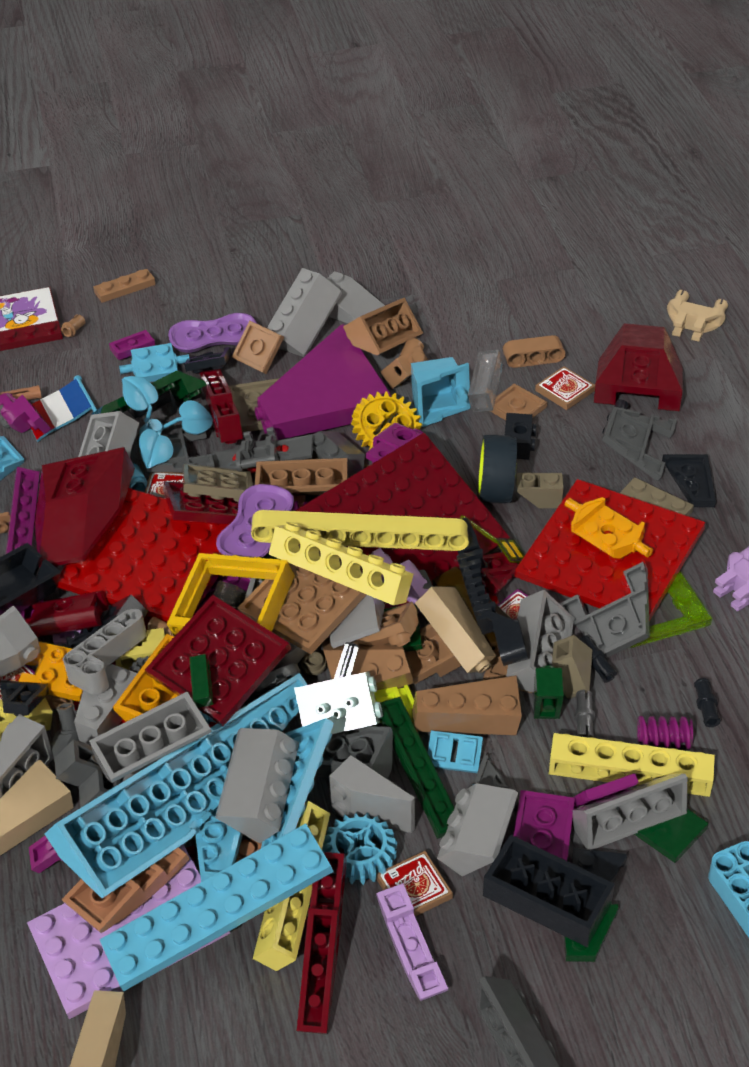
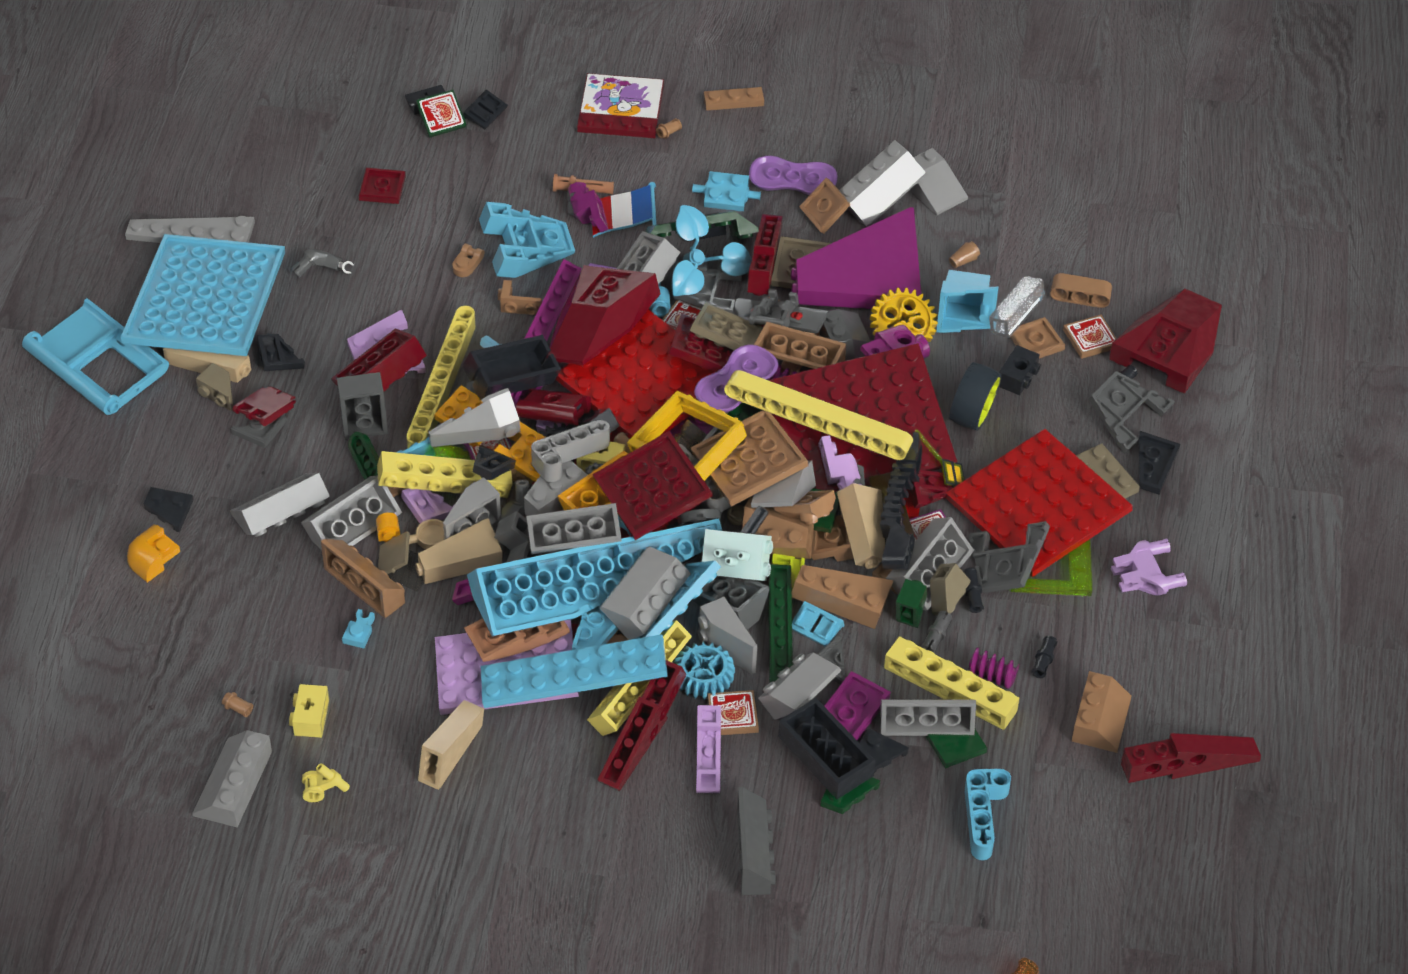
camera: 20 degrees right, 5 degrees up
magenta plate [109,330,155,360] -> none
black wing [184,347,232,373] -> none
dark green piece [189,654,214,708] -> none
light yellow brick [269,522,414,605] -> none
medium nougat slope [343,298,423,355] -> none
medium nougat torso [381,346,429,389] -> none
dark tan slope [516,473,563,508] -> none
light orange plate [565,497,653,559] -> none
magenta tile [573,773,638,808] -> none
tan connector [667,290,728,341] -> none

